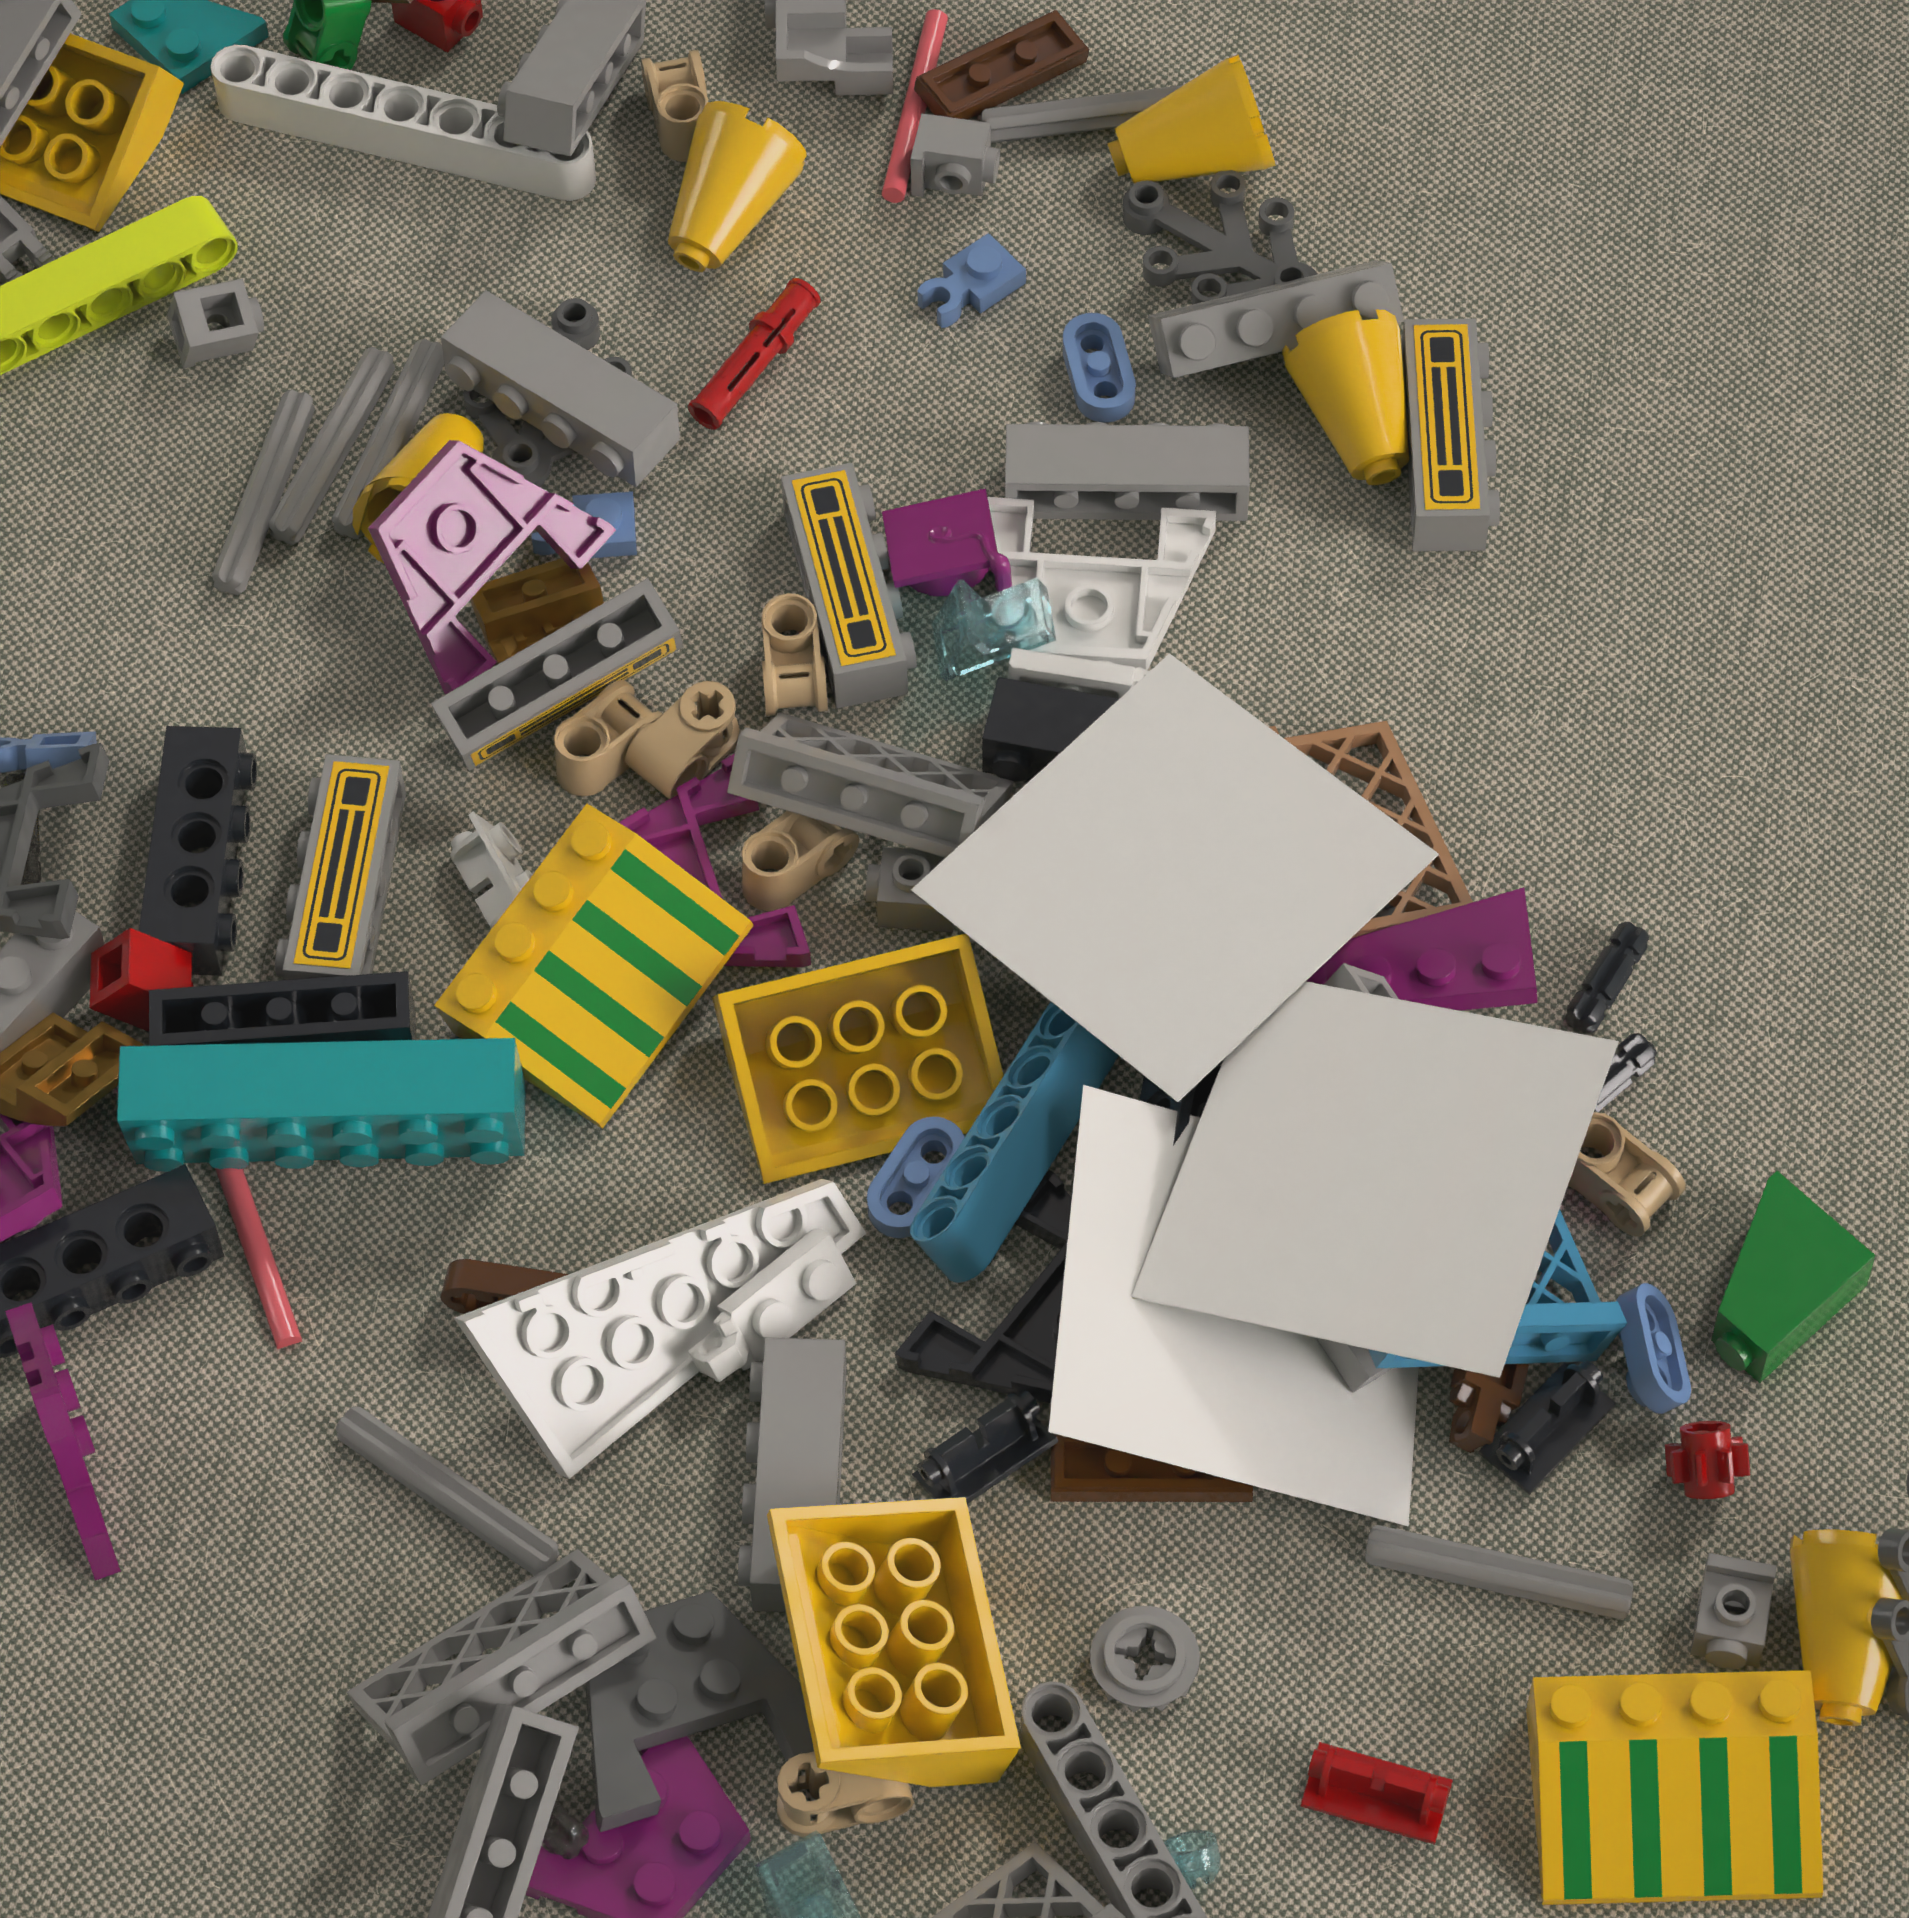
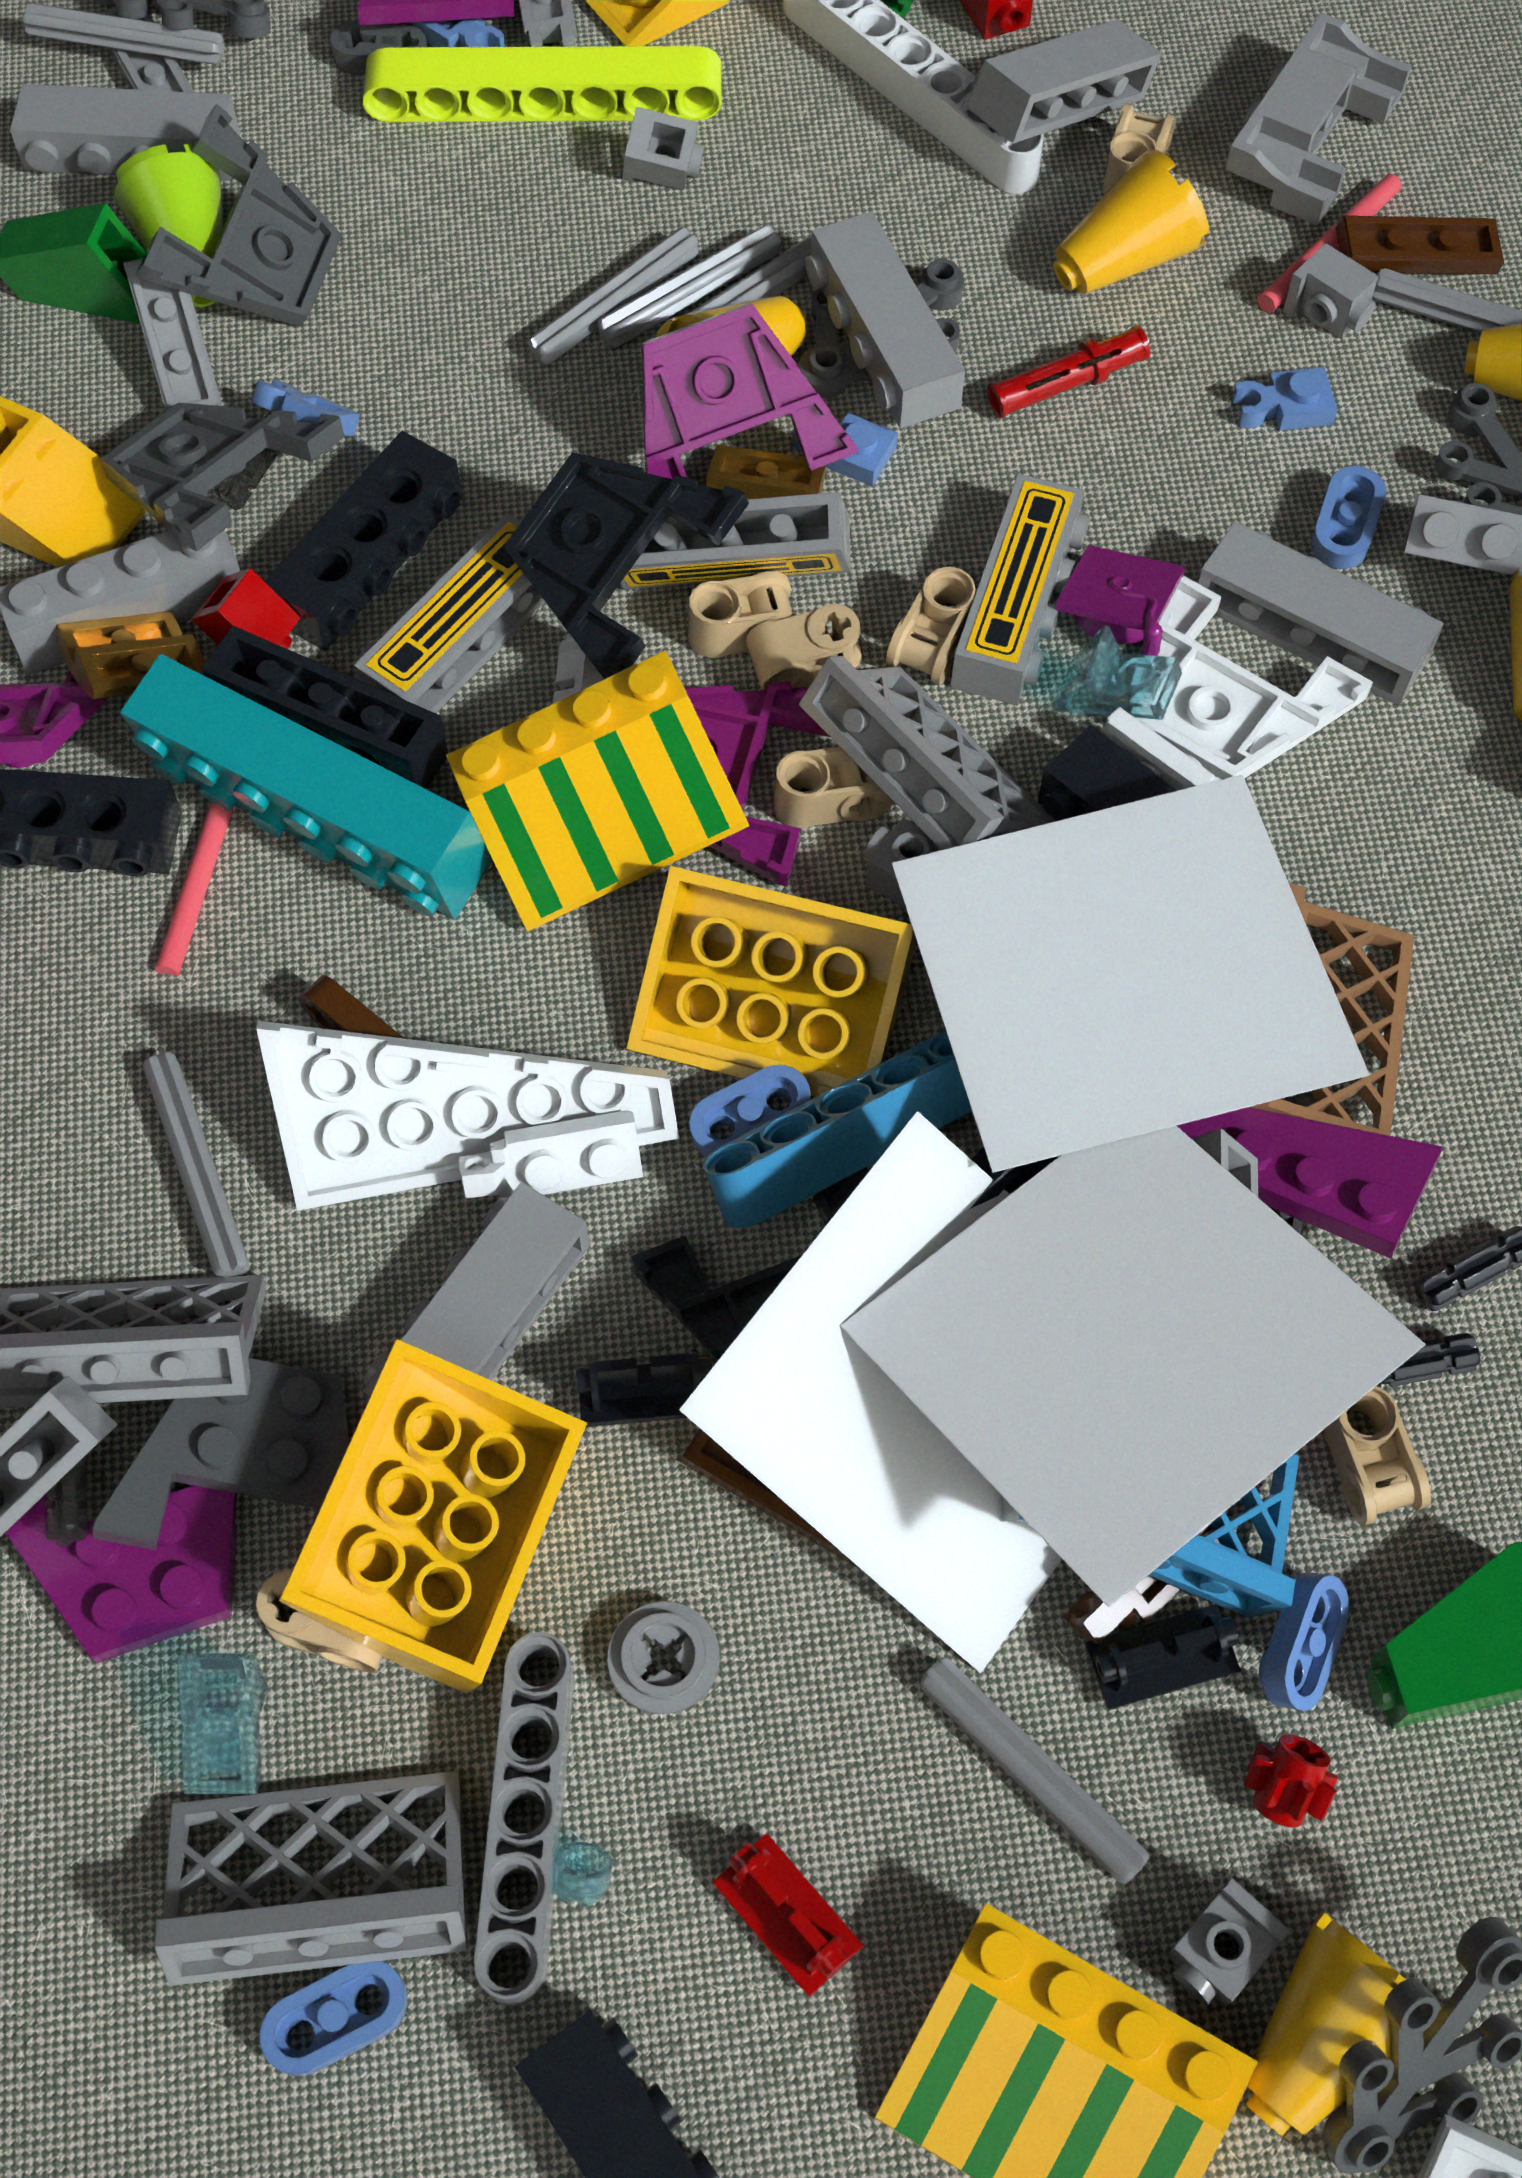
camera: 30 degrees right, 5 degrees up
none -> black wing [503,452,749,679]

